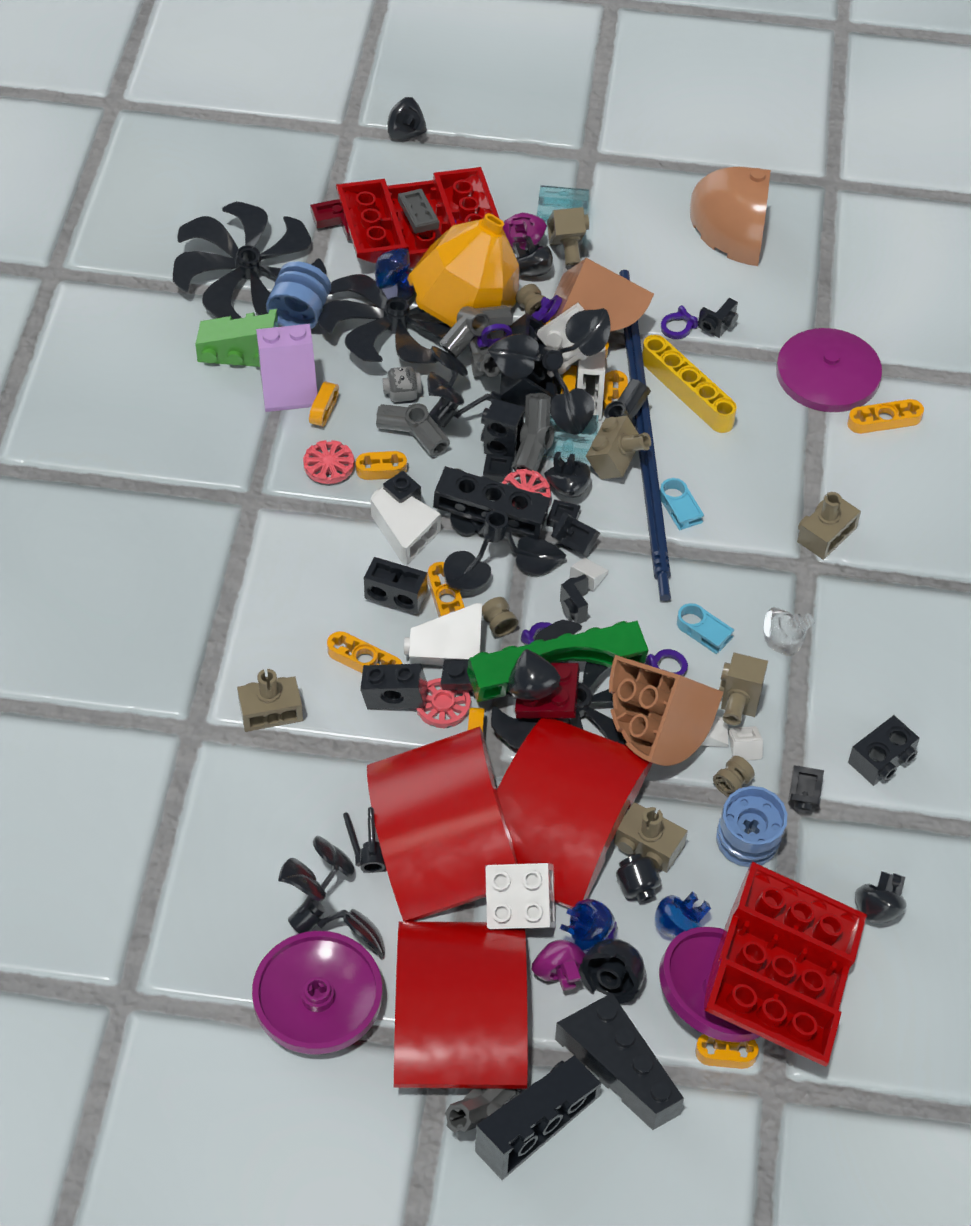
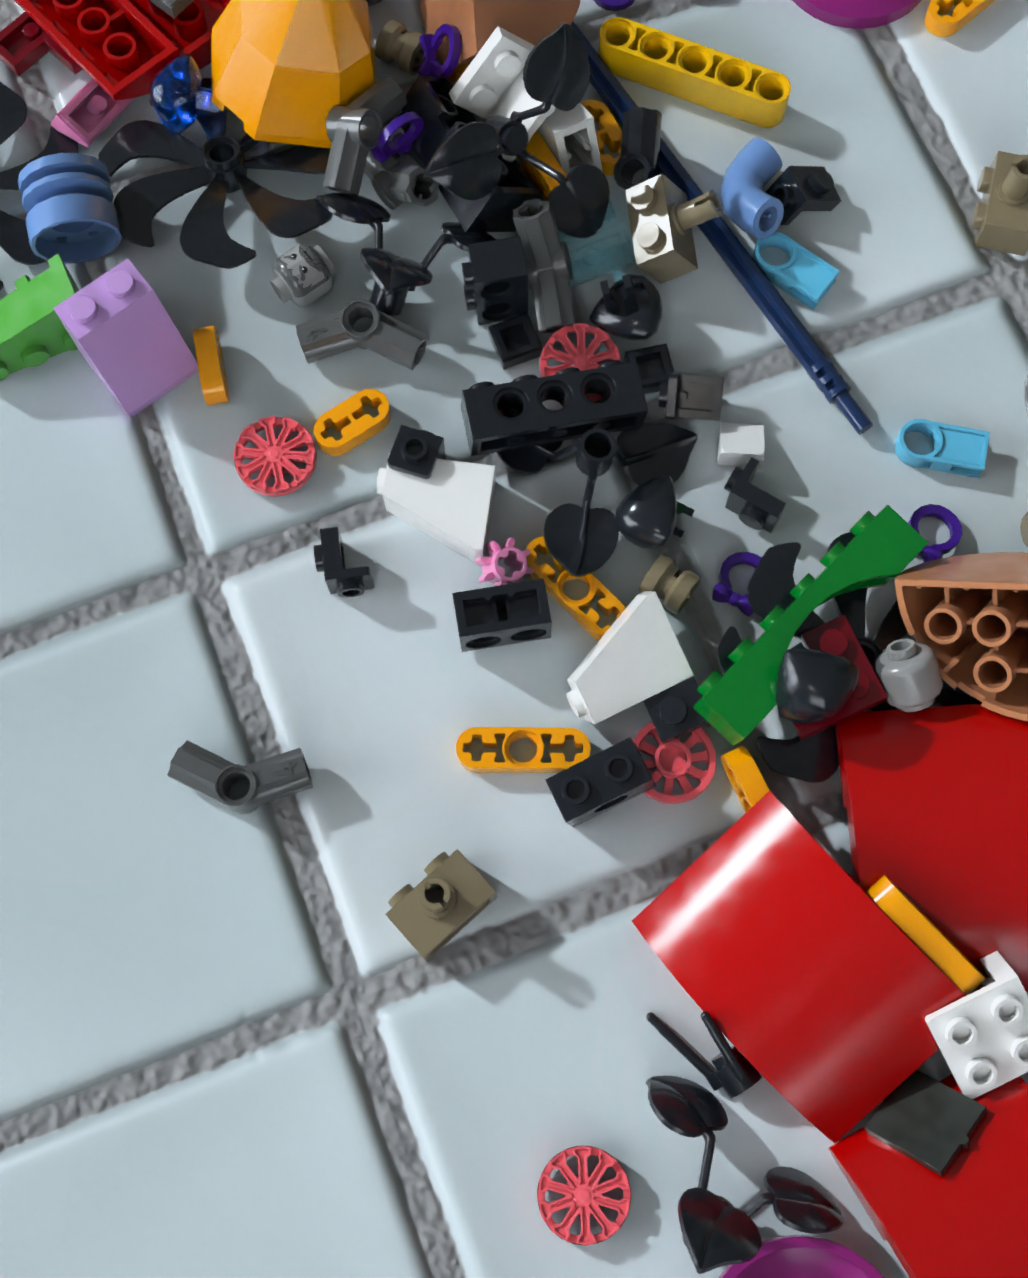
camera: 25 degrees left, 20 degrees up
none -> bright pink slope [50,78,135,148]
none -> dark grey piece [167,740,313,814]
none -> black bracket [314,527,374,597]
none -> bright pink gear [475,537,534,586]
none -> coral wheel [537,1145,631,1246]
none -> black piece [615,474,695,549]
none -> medium blue cylinder [720,137,784,240]
none -> black bracket [765,166,842,225]
none -> pearl dark grey piece [865,1070,987,1177]
none -> light orange beam [866,875,986,995]
none -> light grey head [874,639,943,712]

